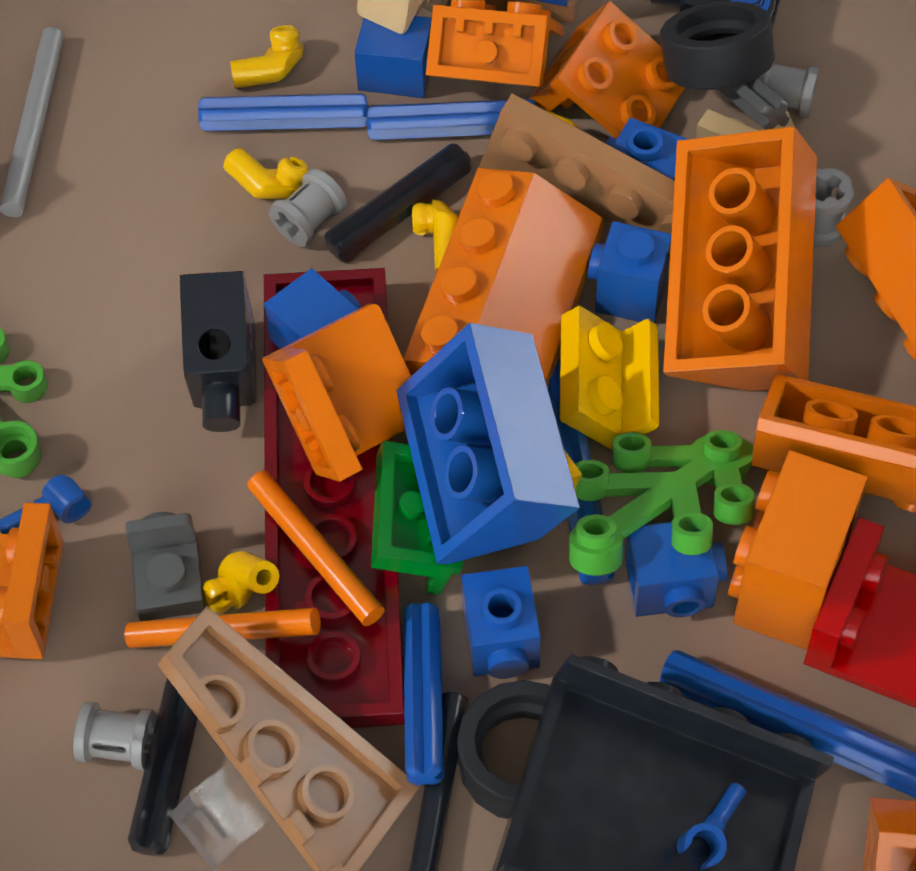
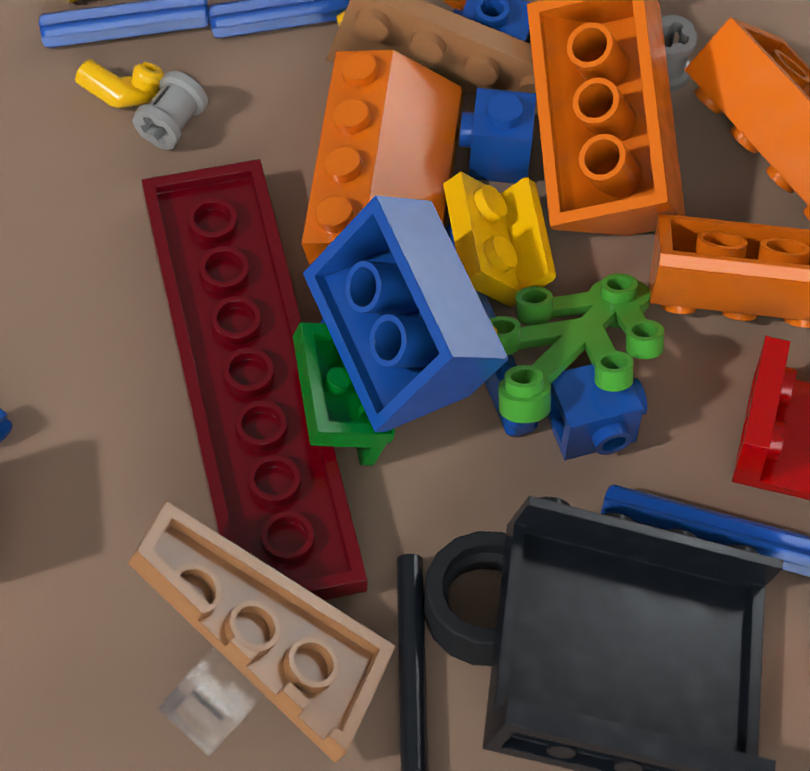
camera: 15 degrees left, 0 degrees up
light grey bush [73,701,157,771] -> none
orange bar [124,608,321,649] -> none
dark grey bracket [126,512,205,621] -> none
black axle [128,678,198,856] -> none
black torso [180,271,256,432] -> none
yellow arm [202,551,280,614] -> none
orange bar [247,470,385,626] -> none
orange bracket [262,304,411,482] -> none
blue brick [264,268,362,349] -> none
black axle [325,143,471,262] -> none
blue axle [403,602,444,786] -> none
yellow arm [412,200,459,273] -> none
blue brick [461,566,541,679] -> none
blue hand [676,783,746,871] -> none
orange brick [727,450,868,650] -> none

